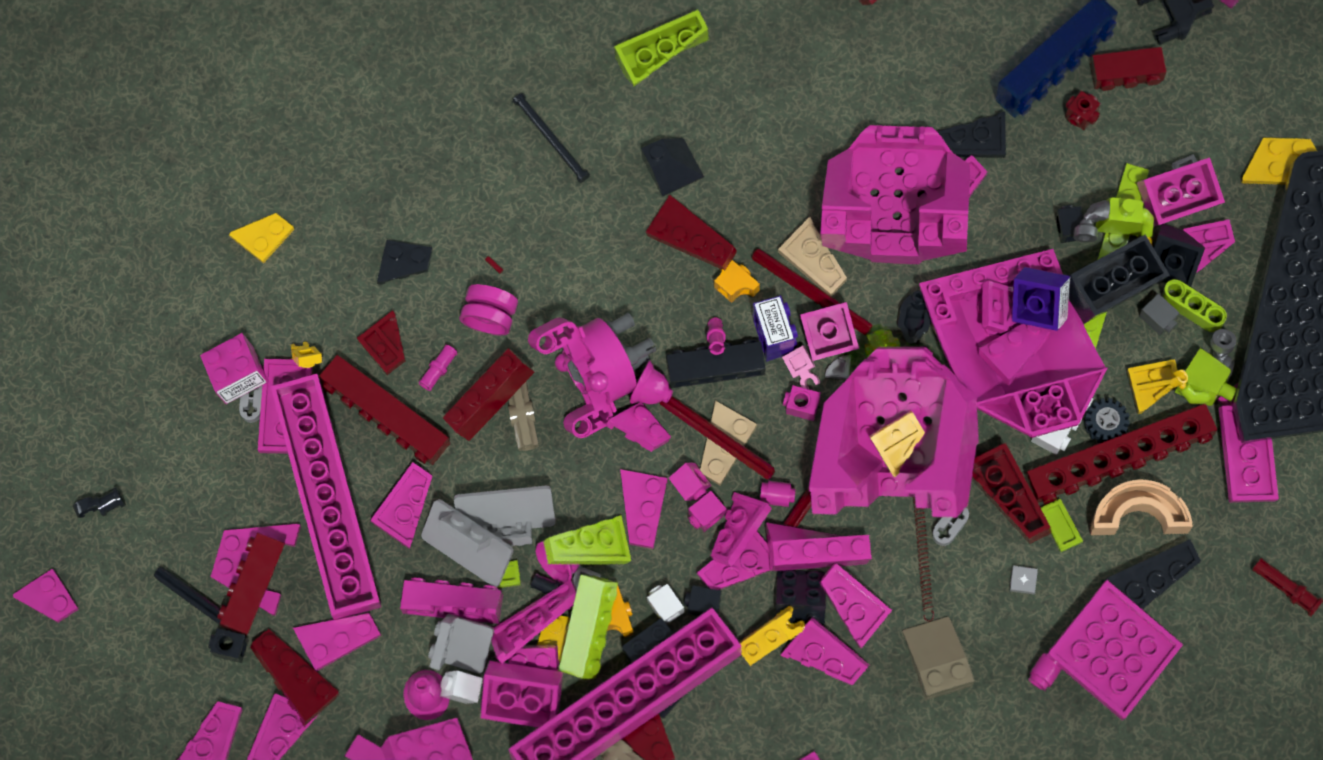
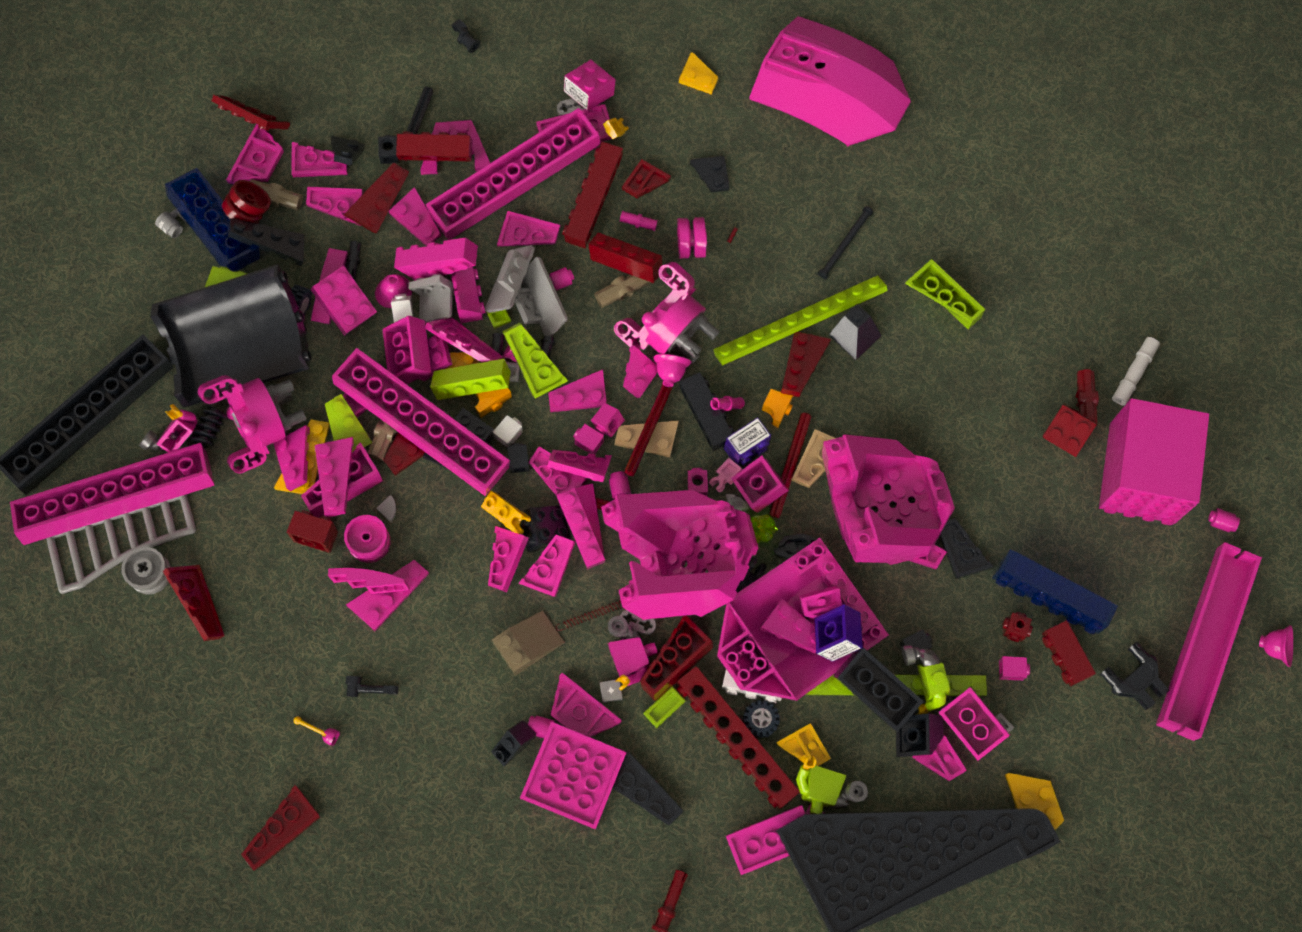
camera: 65 degrees right, 0 degrees up
dark pink wing [13,569,79,623] -> none
yellow wing [869,411,925,477] -> none
light nougat brick [1091,480,1193,535] -> none
dark grey brick [1139,294,1179,336] -> none
lime beam [1162,280,1227,332] -> none
none -> black wing [331,135,365,166]
none -> black pin [346,241,362,279]
none -> dark pink wedge [394,238,478,281]
none -> black slope [491,720,536,767]
none -> black pin [540,336,555,359]
none -> dark pink brick [549,267,574,291]
none -> dark pink wing [551,673,622,737]
none -> dark pink torso [608,616,658,690]
none -> lime plate [713,275,887,366]
none -> dark pink wedge [749,16,911,146]
none -> dark pink brick [999,656,1030,681]

